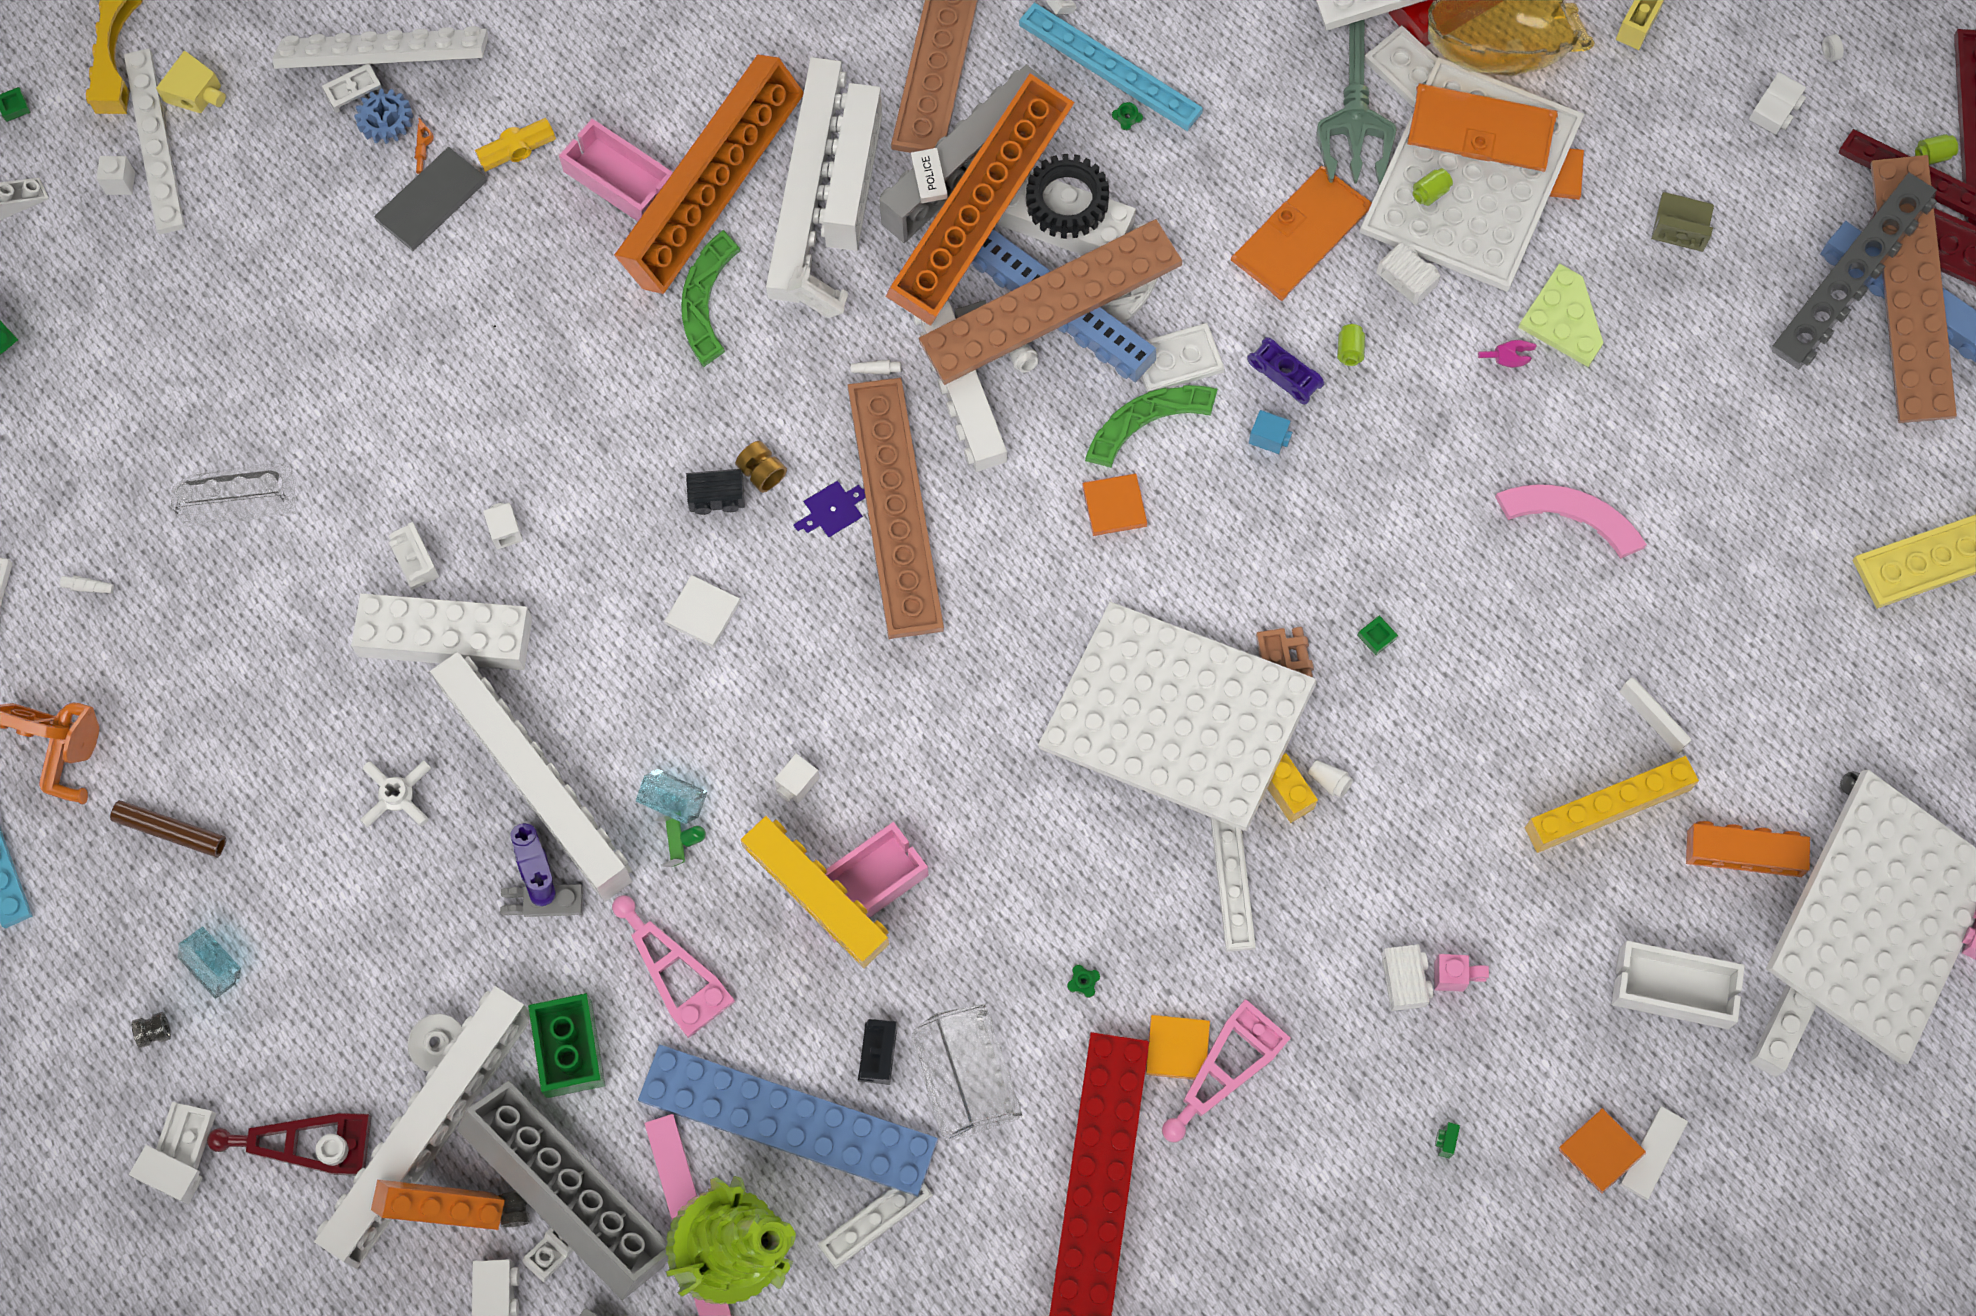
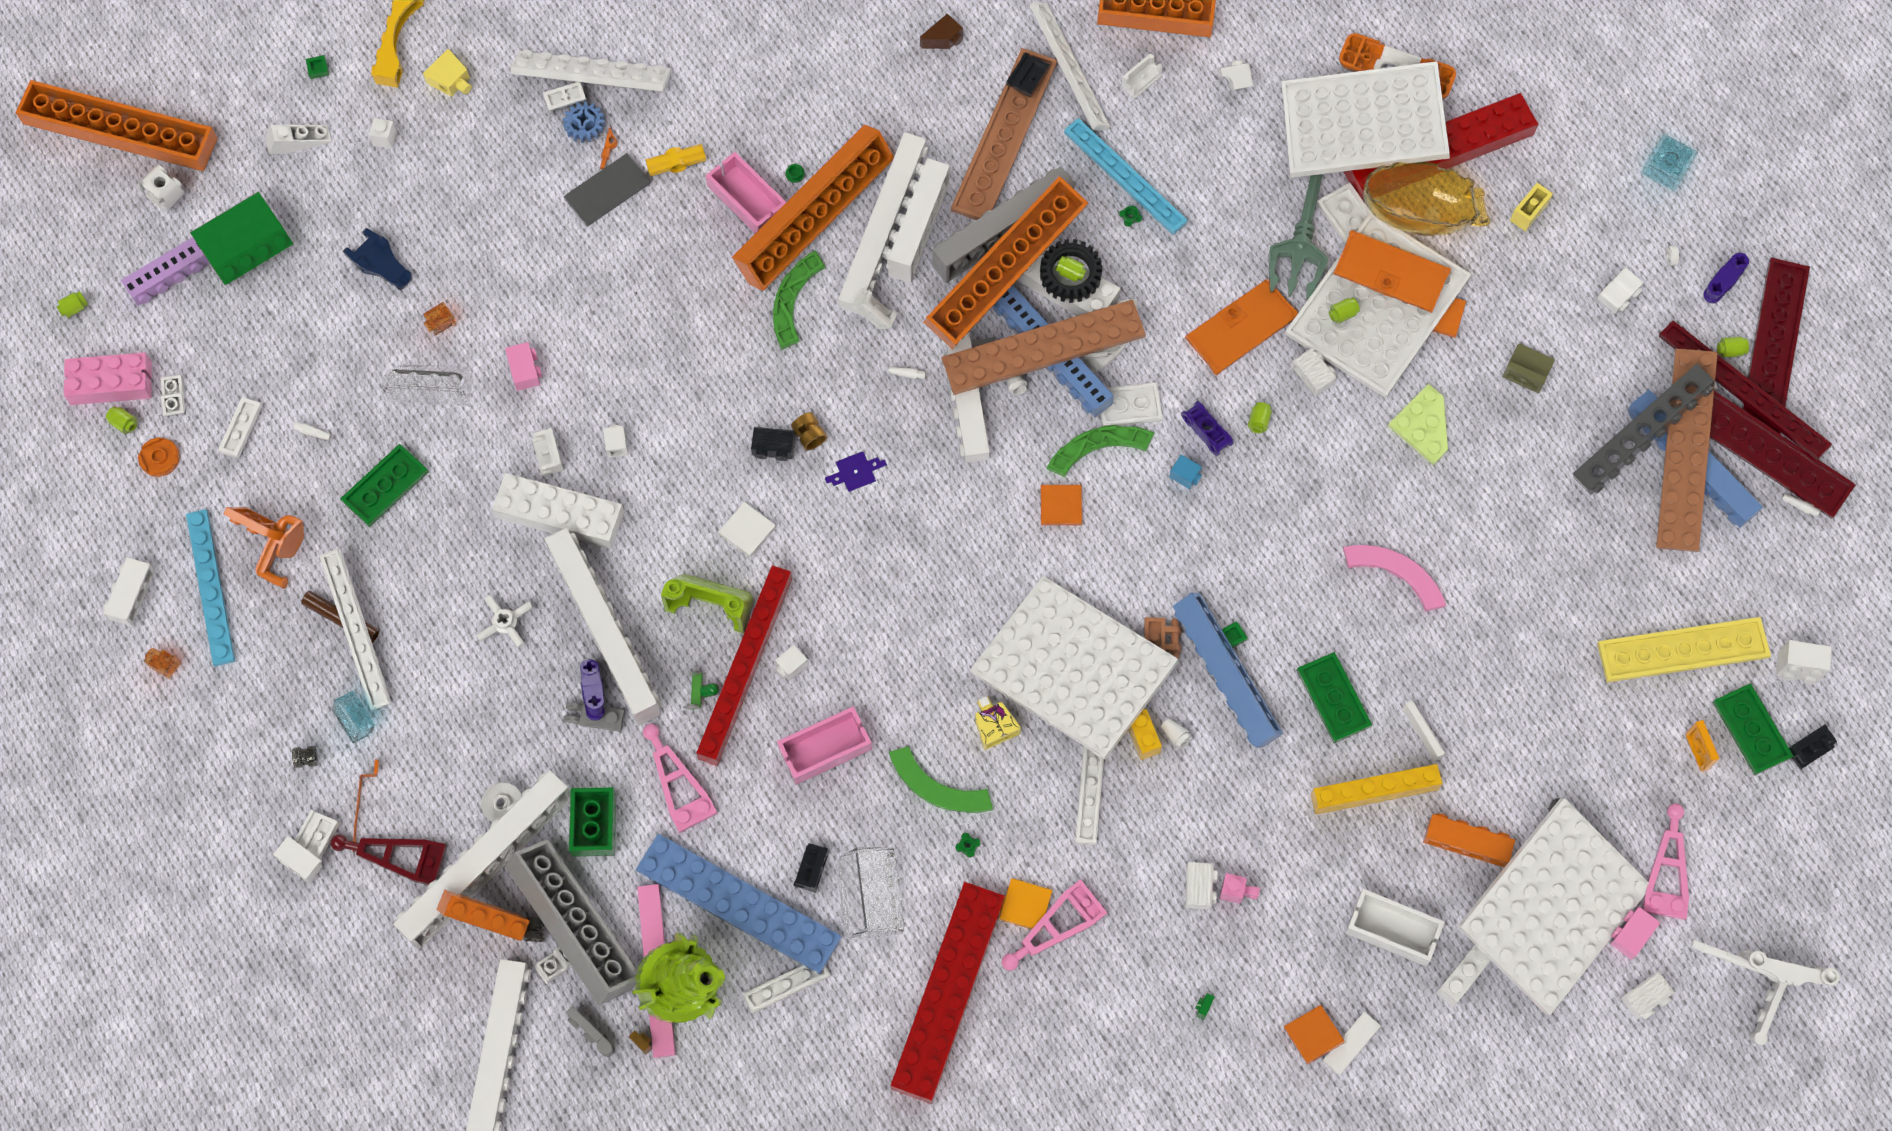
camera: 10 degrees right, 0 degrees up
white plate [124,48,185,235] -> none
white tile [316,1134,348,1166] -> none
clear light blue brick [636,769,708,824] -> none
yellow brick [740,816,889,969] -> none
nougat plate [848,378,944,639] -> none
white tile [911,148,947,203] -> none
dark pink hand [1478,340,1537,368] -> none
none -> white tile [319,548,392,711]
none -> green plate [340,444,429,527]
none -> dark blue animal [342,228,412,290]
none -> orange piece [353,759,379,852]
none -> clear orange brick [423,302,457,335]
none -> bright pink brick [505,342,542,391]
none -> lime windscreen [661,574,754,634]
none -> red brick [696,565,792,766]
none -> green plate [785,164,805,183]
none -> bright green tile [889,747,993,813]
none -> light yellow torso [975,696,1021,750]
none -> lime brick [1055,256,1086,282]
none -> medium blue brick [1173,593,1283,748]
none -> green plate [1296,652,1372,743]
none -> dark purple piece [1703,253,1749,304]

